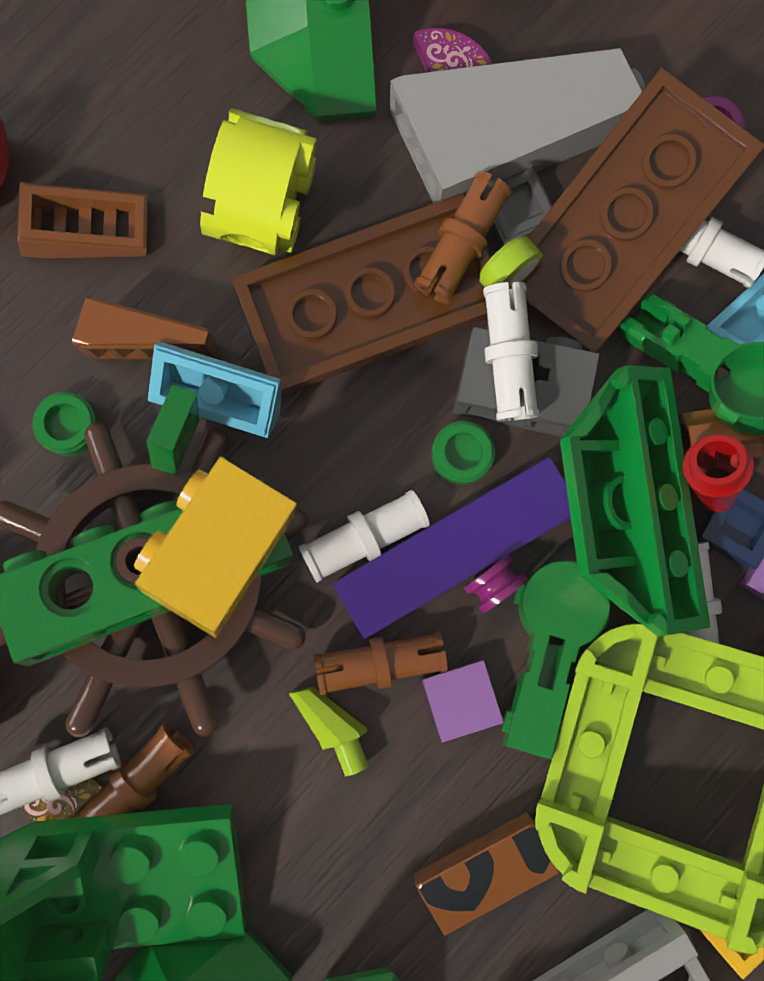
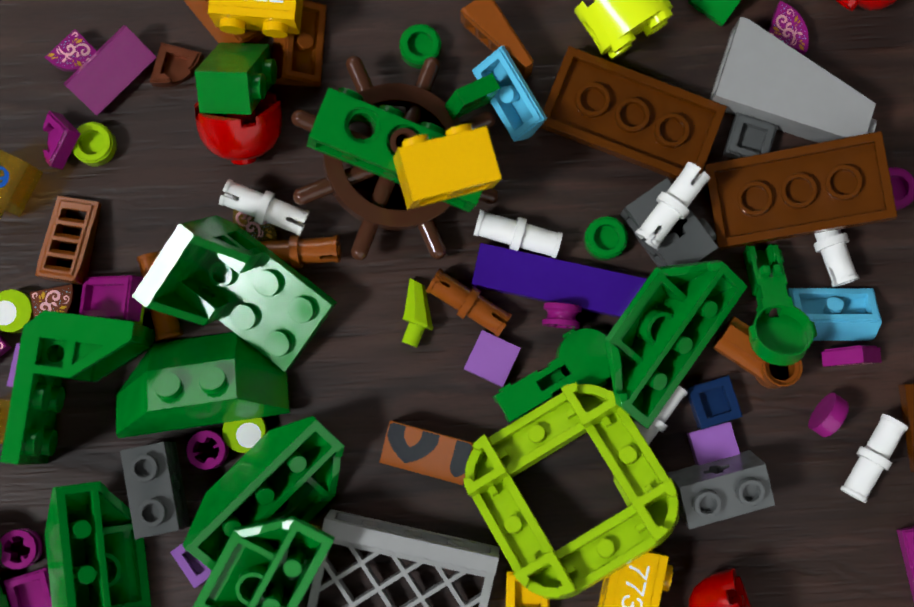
camera: 45 degrees right, 0 degrees up
dark orange pin [413,171,512,304] -> none
lime tile [479,236,543,290] -> none
red cone [683,434,754,512] -> none

